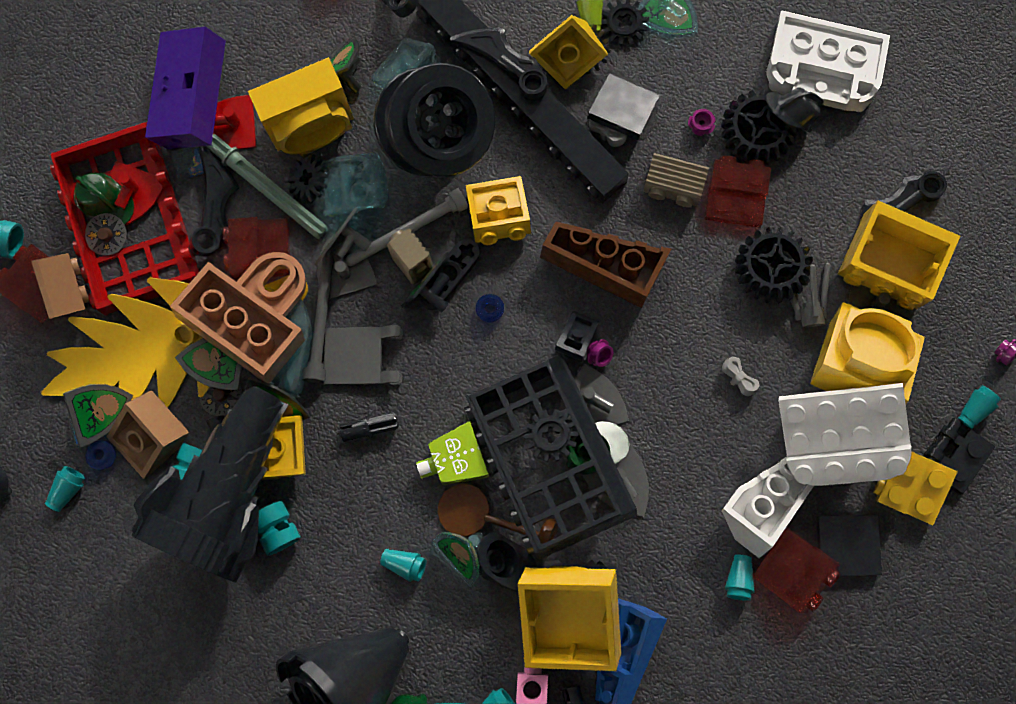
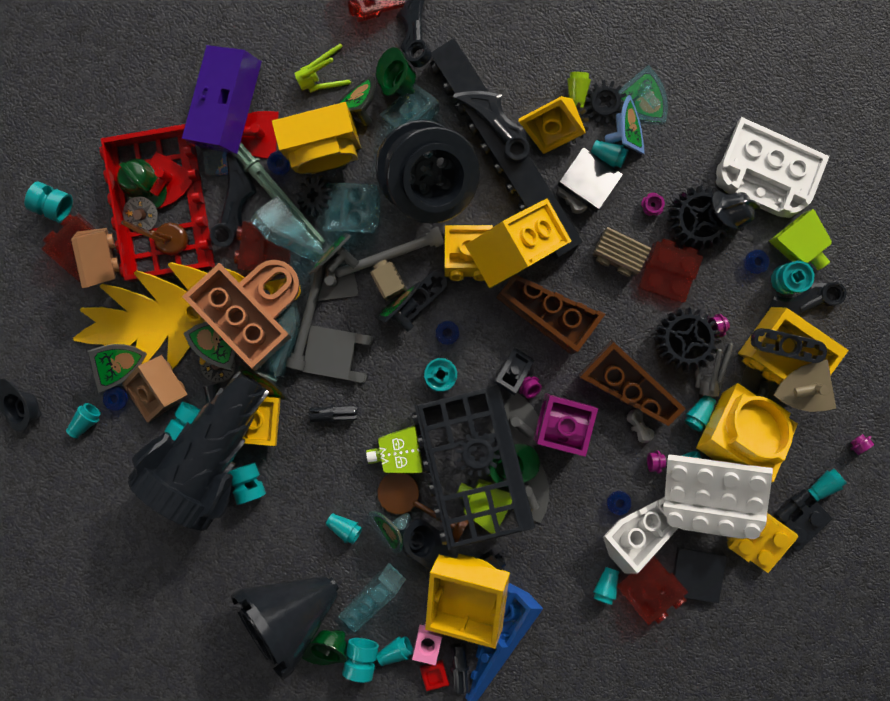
camera: 10 degrees right, 10 degrees up
none -> reddish brown piece [121,220,188,256]
none -> clear light blue slope [250,196,325,262]
none -> clear blue plate [267,151,291,175]
none -> lime plant [295,44,351,93]
none -> clear light blue slope [338,563,406,632]
none -> dark green piece [376,47,416,96]
none -> teal wheel [424,358,457,391]
none -> lime torso [456,479,512,534]
none -> yellow container [465,198,571,288]
none -> magenta brick [533,393,598,457]
none -> reddish brown wedge [579,340,686,426]
none -> teal cone [591,140,629,168]
none -> shield [605,95,645,155]
none -> clear blue plate [607,491,631,515]
none -> magenta plate [647,450,666,474]
none -> teal cone [684,395,716,432]
none -> magenta plate [708,314,730,337]
none -> clear blue plate [744,250,769,274]
none -> black beam [751,328,827,363]
none -> lime torso [769,209,832,270]
none -> teal wheel [771,261,815,294]
none -> dark tan shield [774,360,836,412]

